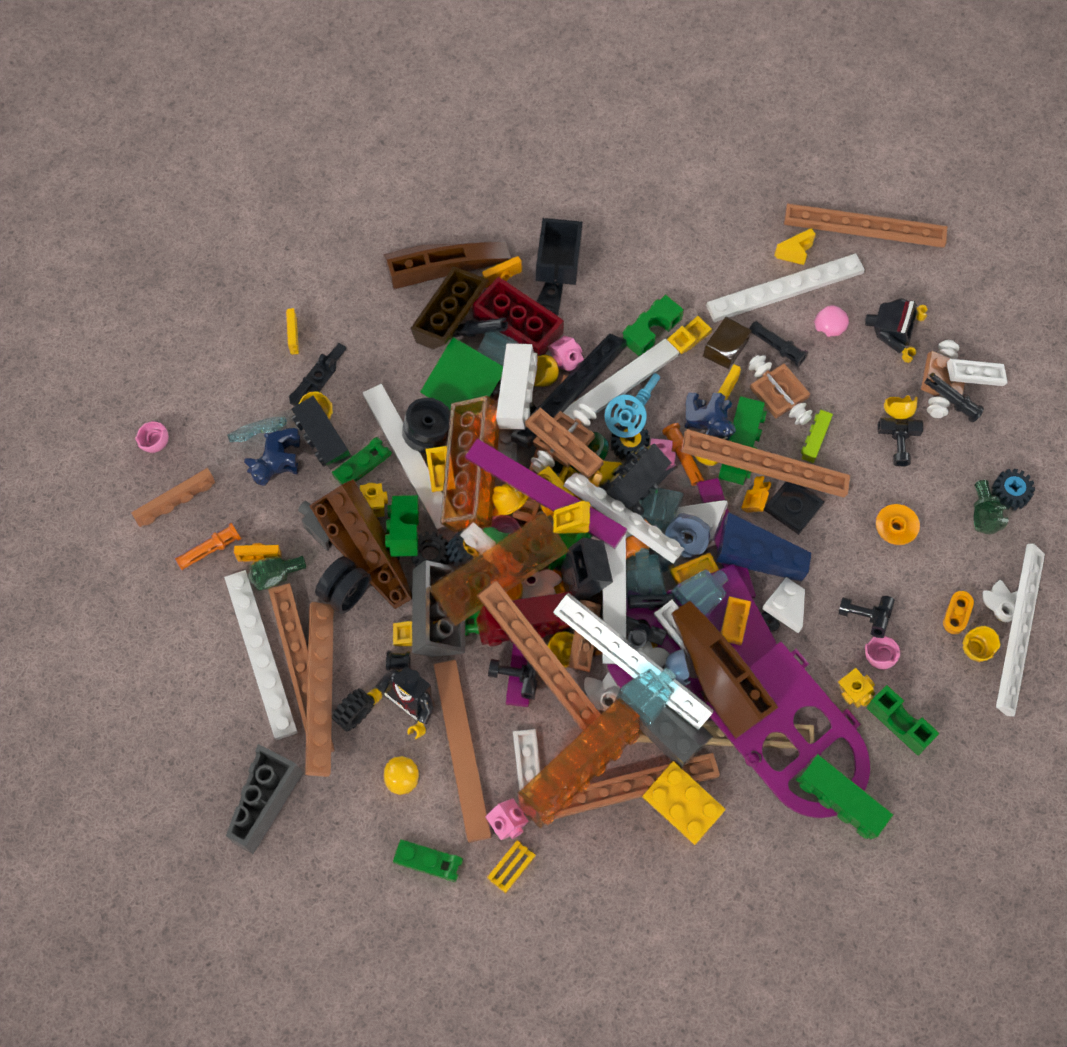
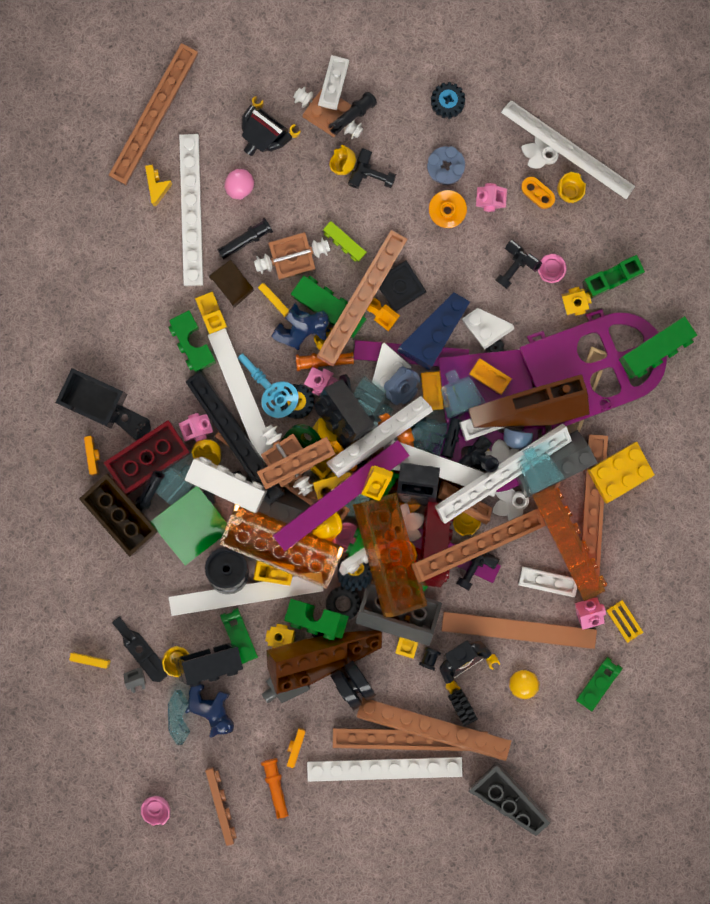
camera: 70 degrees left, 20 degrees up
clear green piece [248,556,306,591] -> none
reddish brown wedge [383,242,511,290] -> none
clear green piece [973,480,1009,535] -> none
none -> dark grey tile [123,667,146,693]
none -> sand blue plate [427,146,465,185]
none -> bright pink brick [476,183,507,212]

